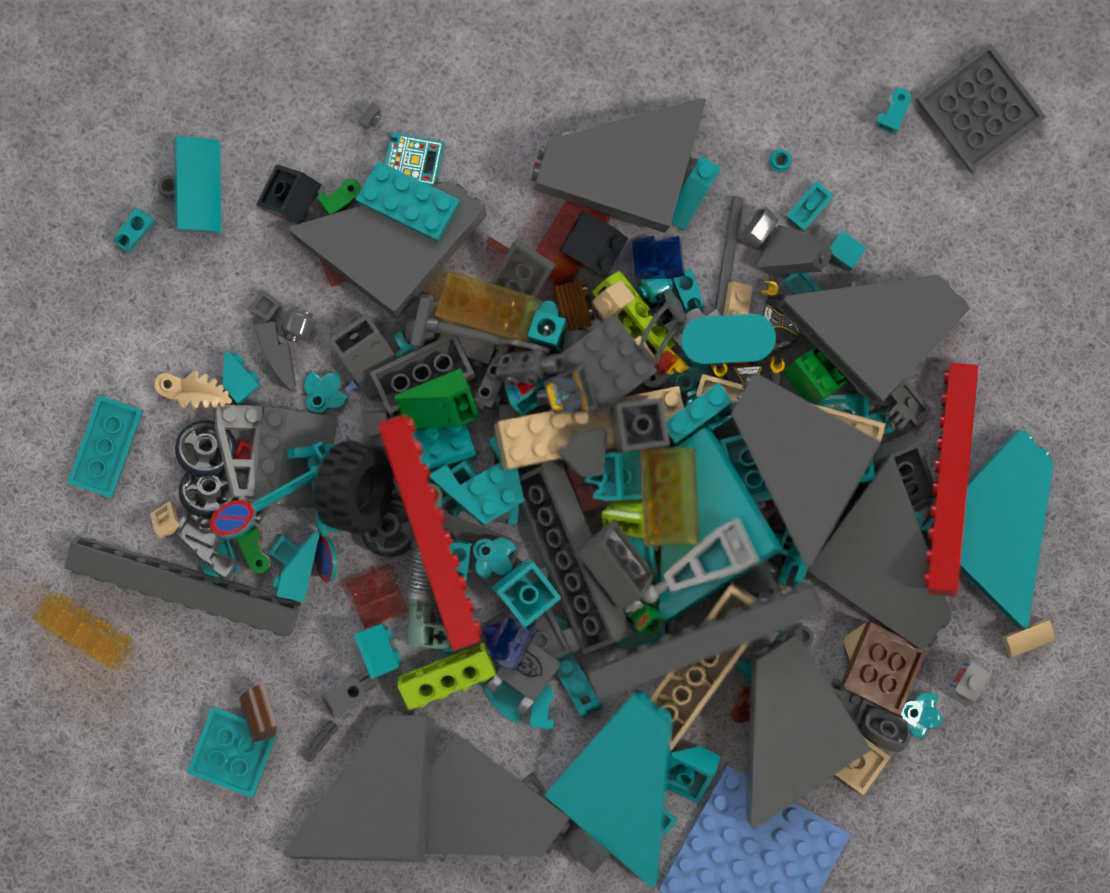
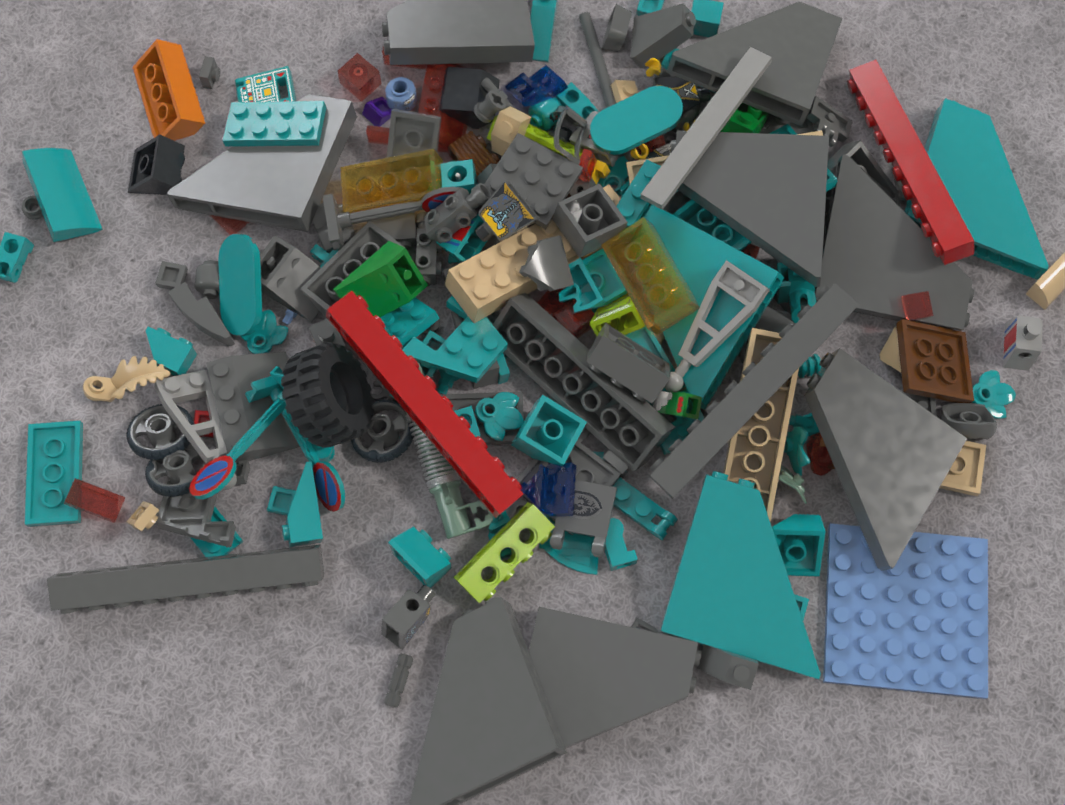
camera: 20 degrees left, 15 degrees down
clear yellow brick [32,593,135,670] -> none
teal plate [187,706,279,798] -> none
green leg [236,528,271,574] -> none
reddish brown brick [239,684,278,743] -> none
green leg [317,178,361,215] -> none
clear red slope [346,564,408,628] -> none
none -> clear red tile [64,478,126,523]
none -> orange slope [133,39,205,141]
none -> teal tile [218,234,262,336]
none -> clear red piece [337,53,382,102]
none -> dark purple slope [362,96,392,129]
none -> medium blue head [385,77,417,111]
none -> dark grey piece [474,78,516,123]
none -> light grey tile [641,47,772,210]
none -> sand green piece [779,465,807,504]
none -> teal plate [784,426,810,476]
none -> clear red tile [901,291,933,321]

